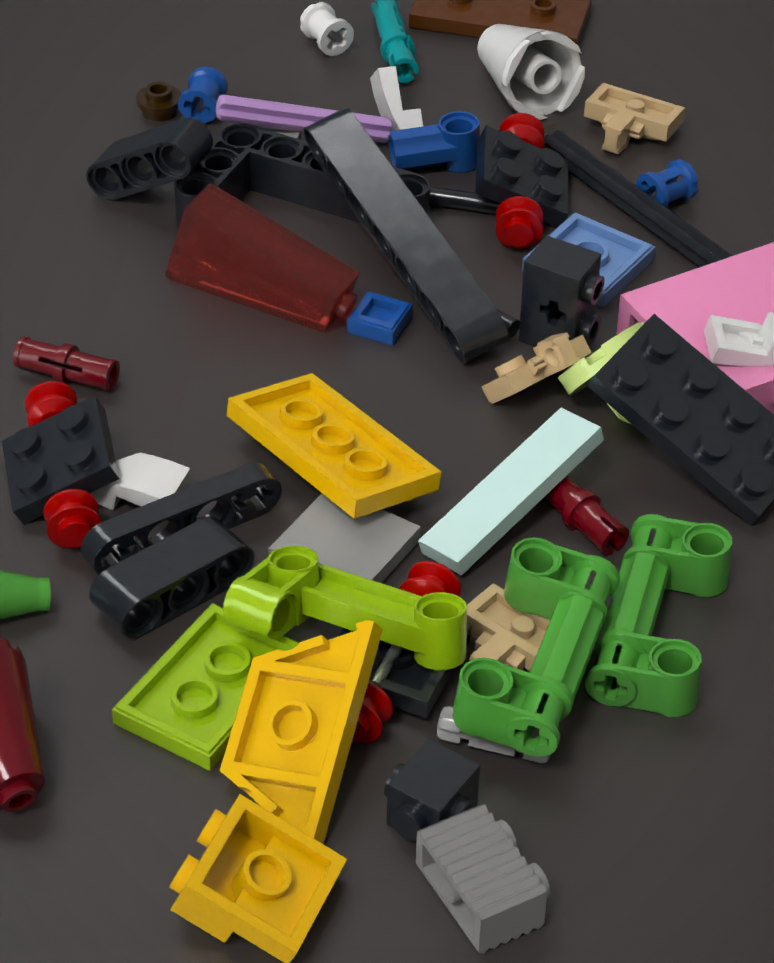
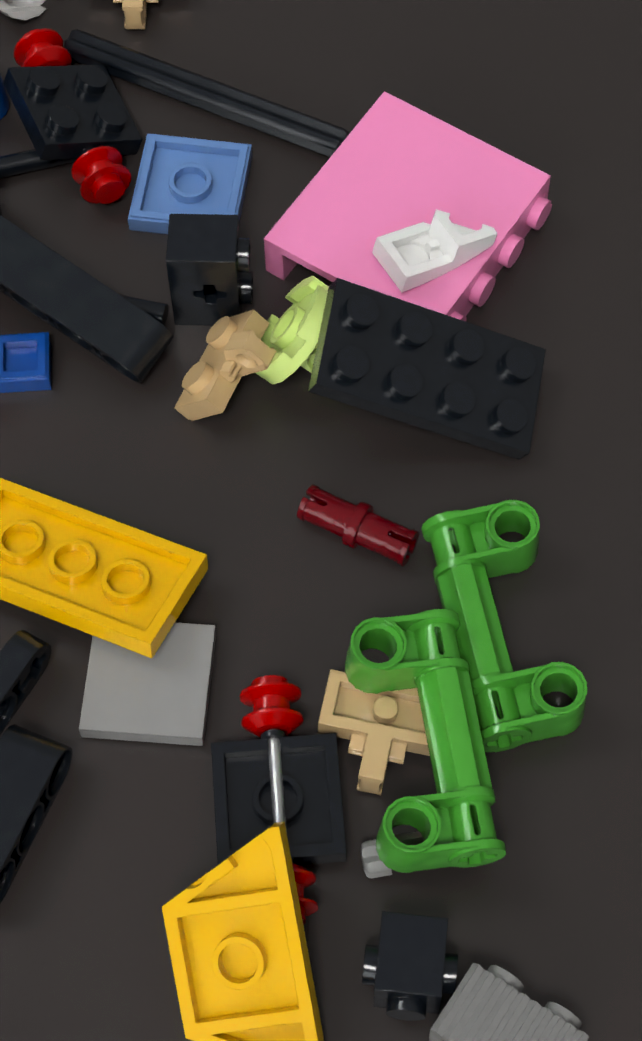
camera: 25 degrees left, 20 degrees up
lime tile [112,603,299,771] -> none
lime piece [223,545,467,670] -> none
light aqua tile [418,408,604,576] -> none
blue bush [636,159,698,207] -> none

